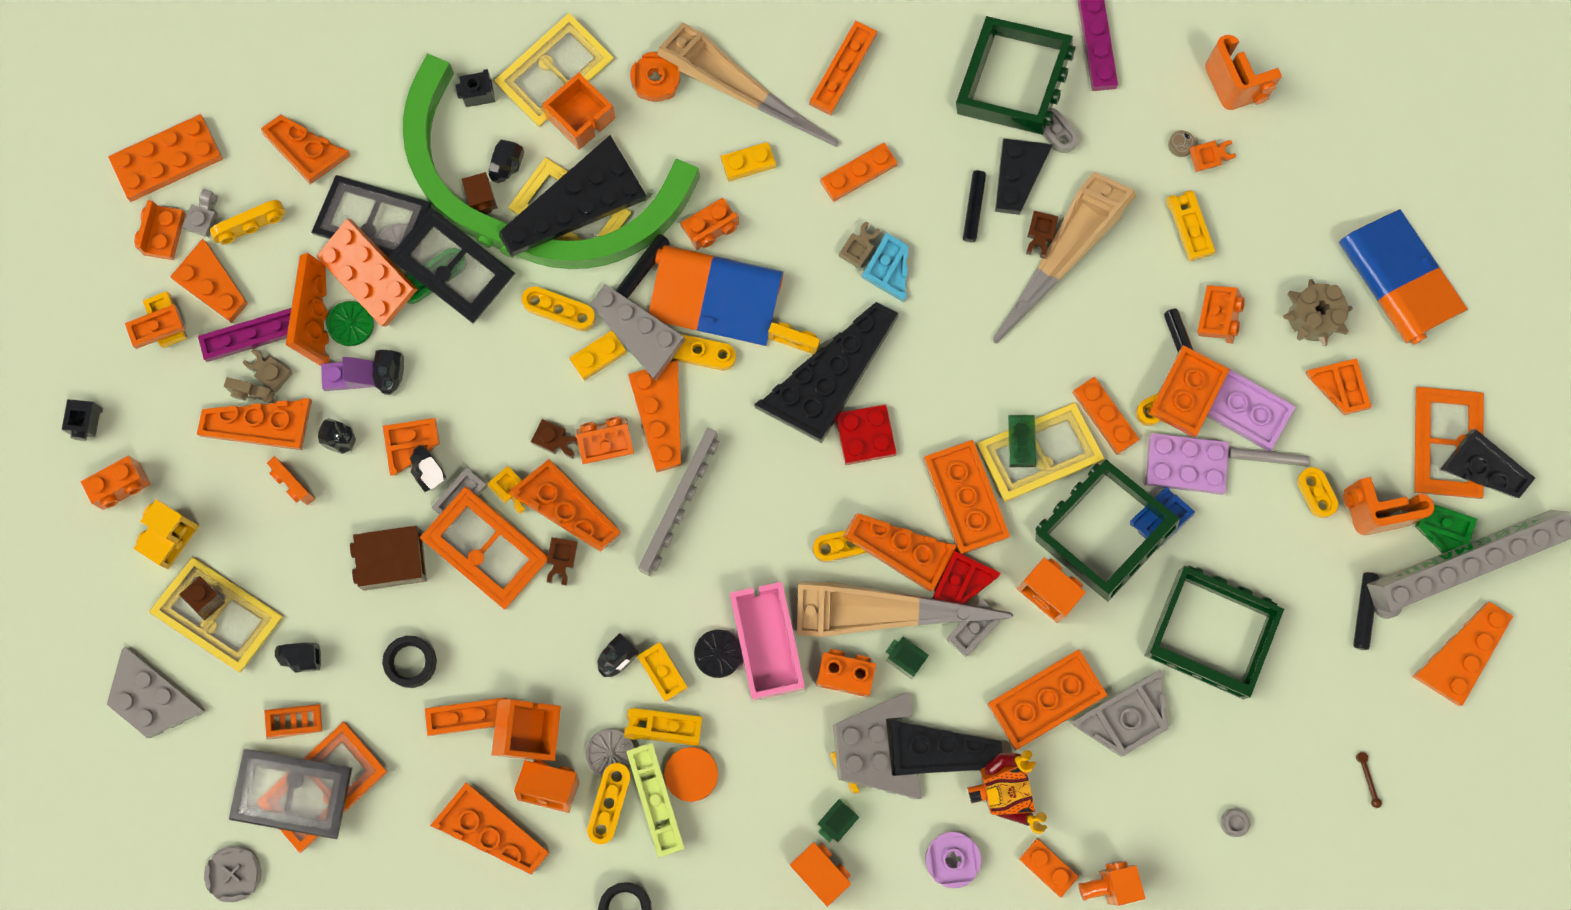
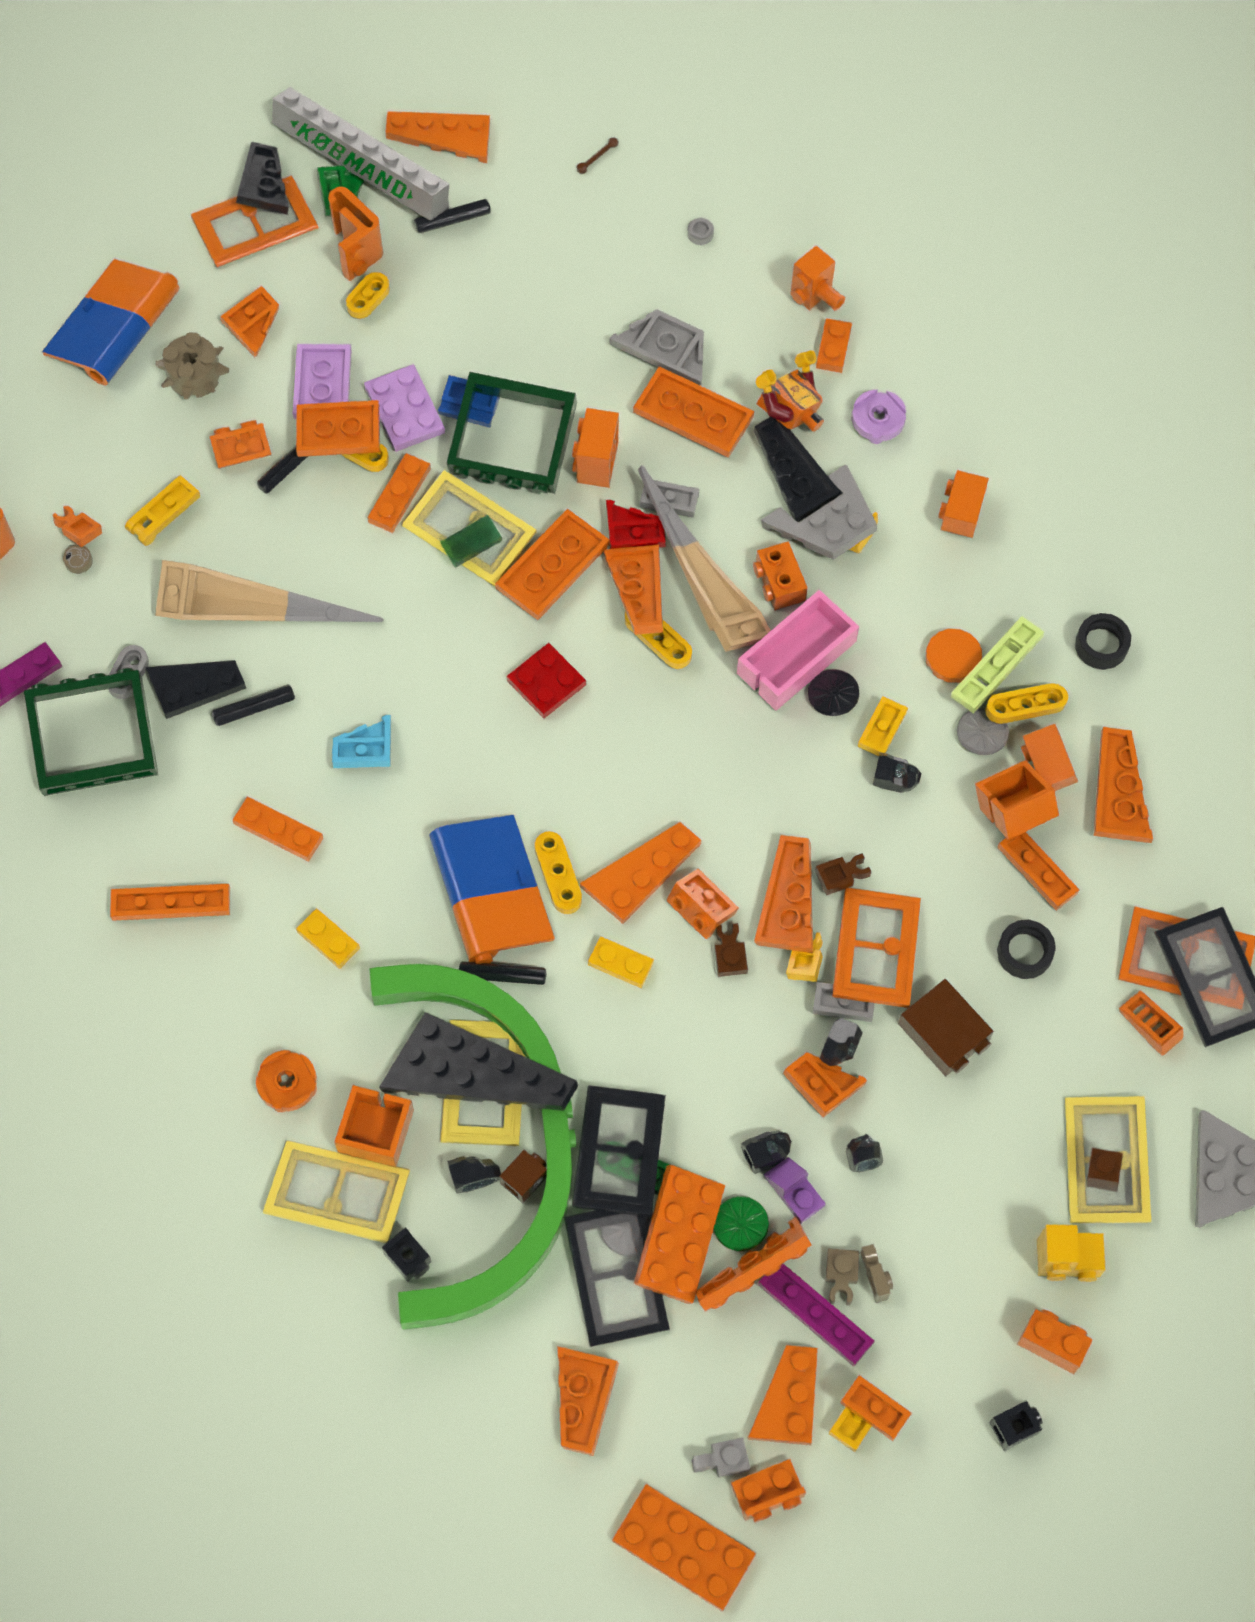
camera: 120 degrees left, 10 degrees down
orange wing [197,398,312,450] -> none
yellow plate [210,200,285,245] -> none
orange plate [267,456,315,505] -> none
black rock [275,642,321,673] -> none
yellow plate [521,286,596,331] -> none
light grey wing [590,284,686,381] -> none
yellow plate [624,708,703,746] -> none
light grey plate [638,427,720,576] -> none
tan plate [657,23,838,147] -> none
orange bracket [680,197,739,250] -> none
black wing [754,302,898,443] -> none
yellow plate [768,322,820,354] -> none
clear green brick [817,799,860,843] -> none
dark tan plate [839,221,880,269] -> none
clear green brick [885,637,929,679] -> none
reddish brown plate [1026,211,1059,259] -> none
dark green window [1144,565,1284,700] -> none
light grey bar [1228,448,1309,466] -> none

